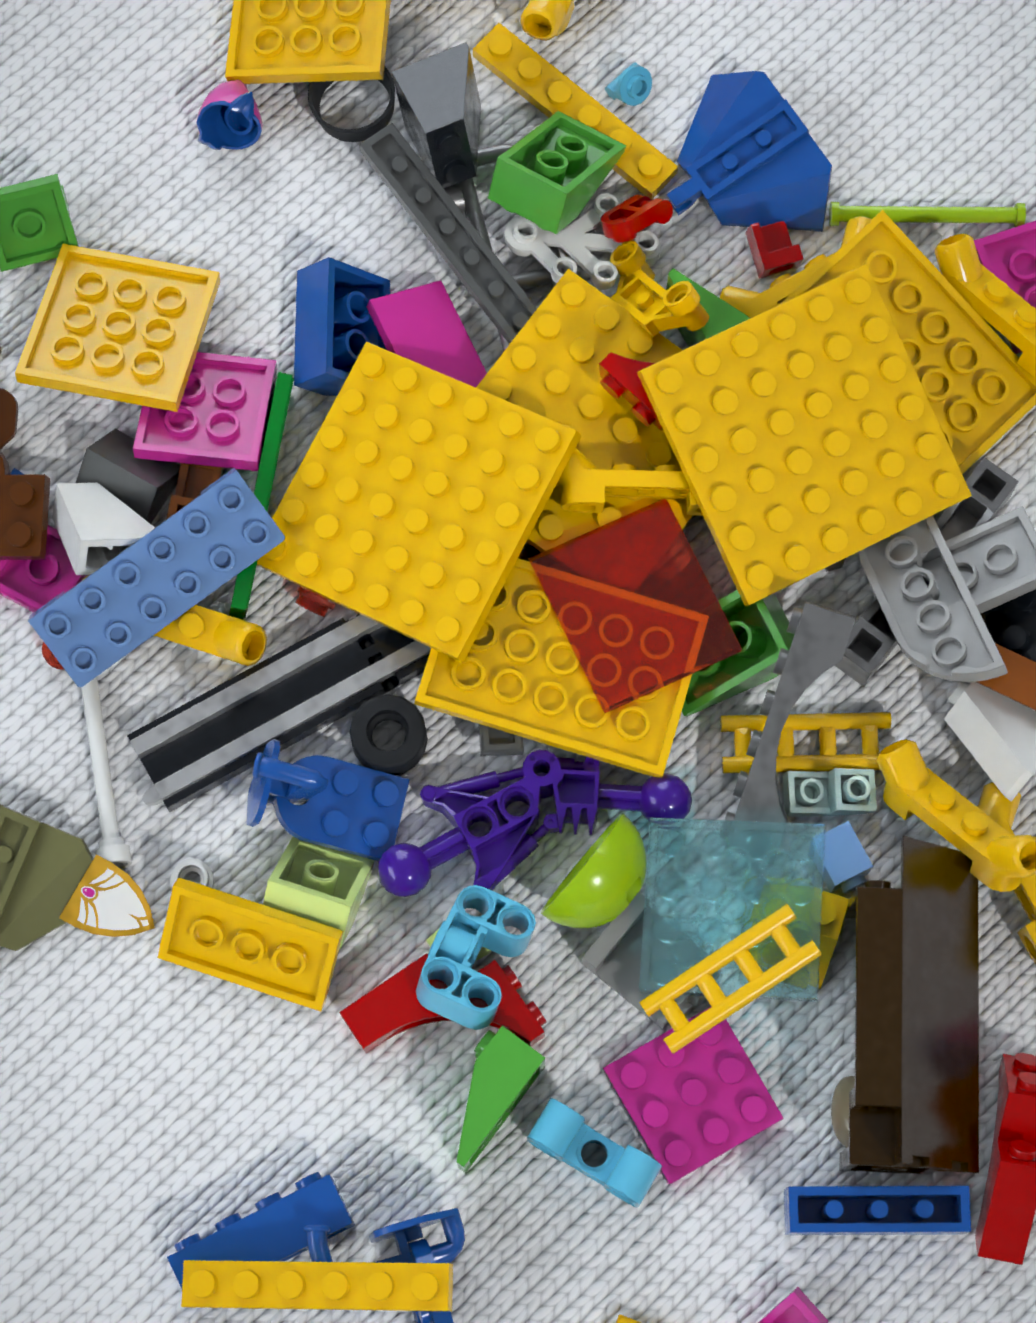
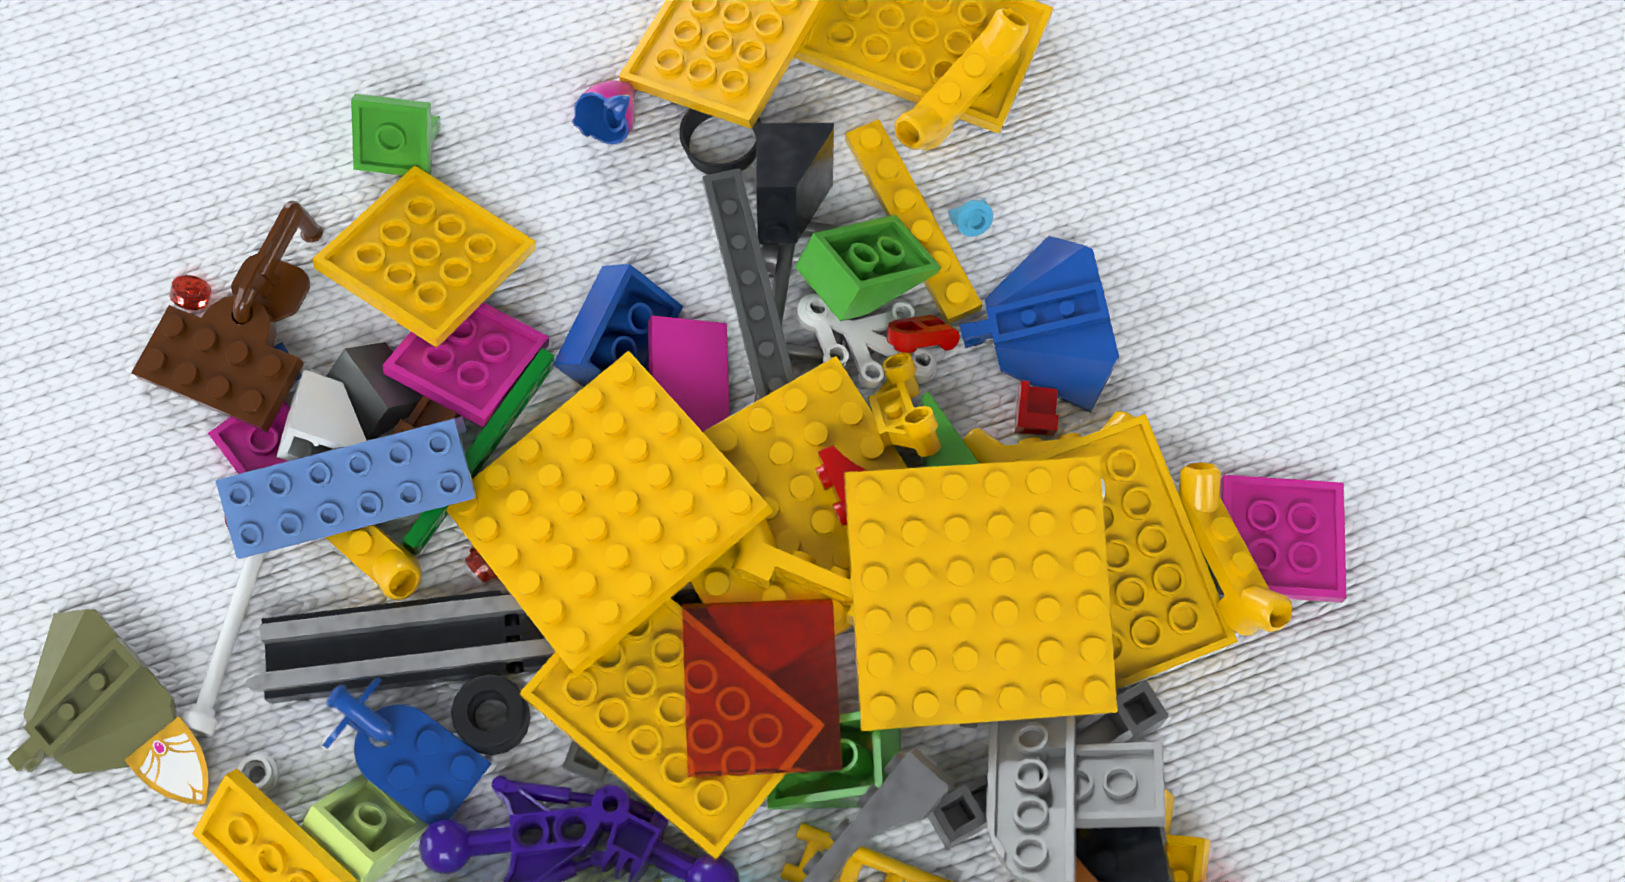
camera: 20 degrees right, 5 degrees down
lime bar [829,202,1026,227] -> none

